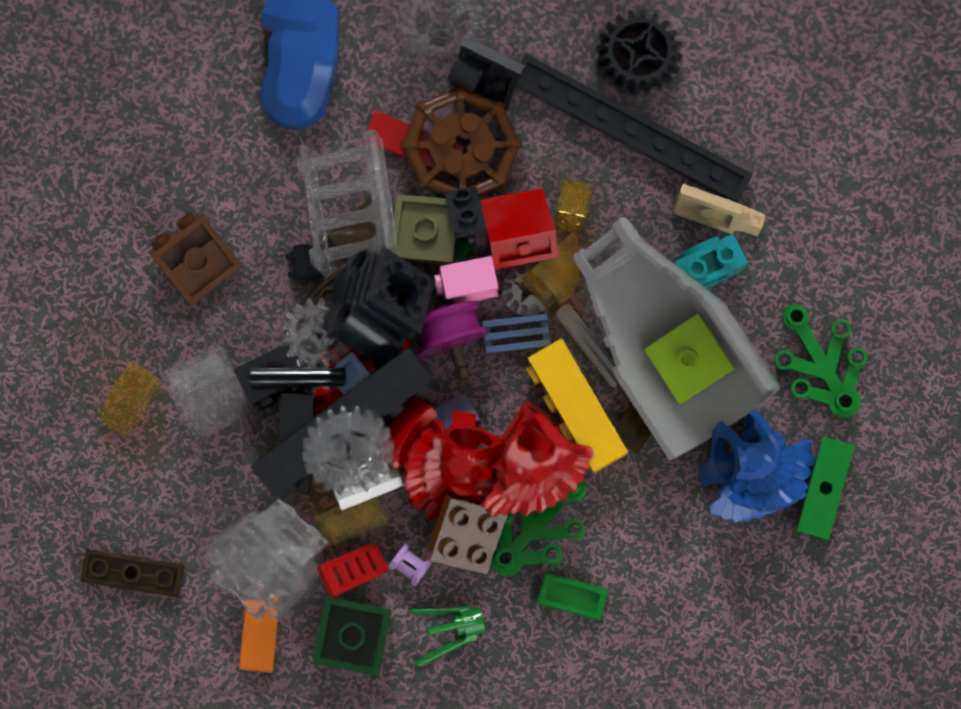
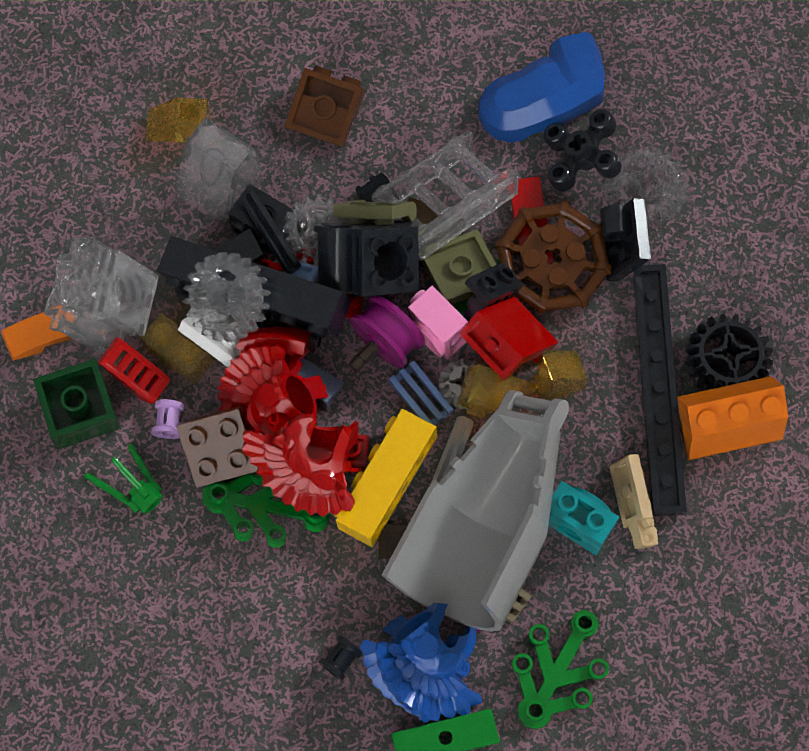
camera: 65 degrees right, 10 degrees down
dark brown tile [80,549,185,598] -> none
green tile [536,572,608,621] -> none
lime plate [644,313,736,405] -> none
none -> black bush [318,635,363,681]
none -> olive plate [333,200,417,225]
none -> black gear [543,109,622,192]
none -> orange slope [677,376,788,460]

